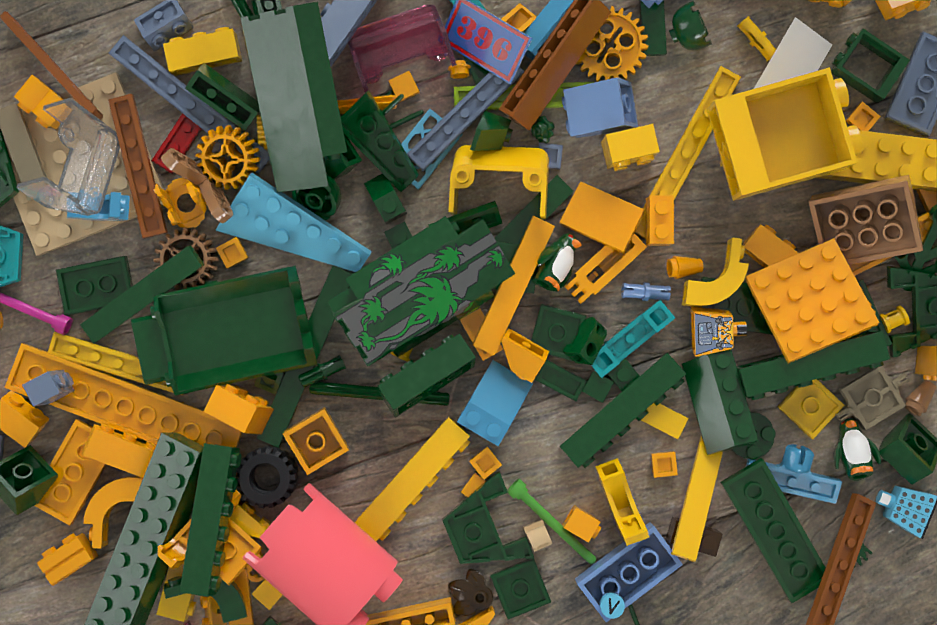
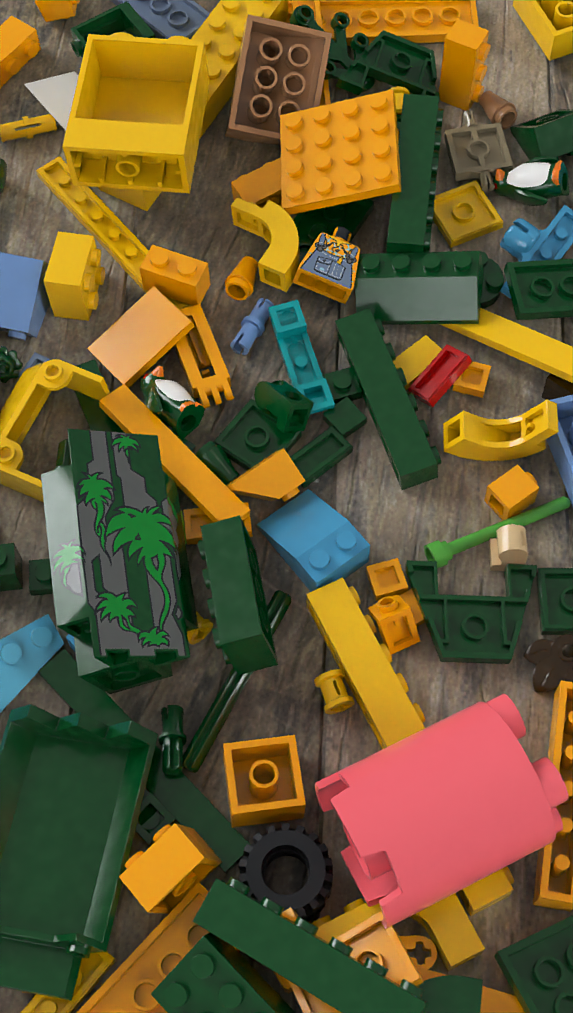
camera: 60 degrees left, 25 degrees down
none -> dark green cone [195,441,240,485]
none -> yellow bush [314,669,355,715]
none -> light orange bracket [368,595,421,655]
none -> red tile [407,344,473,408]

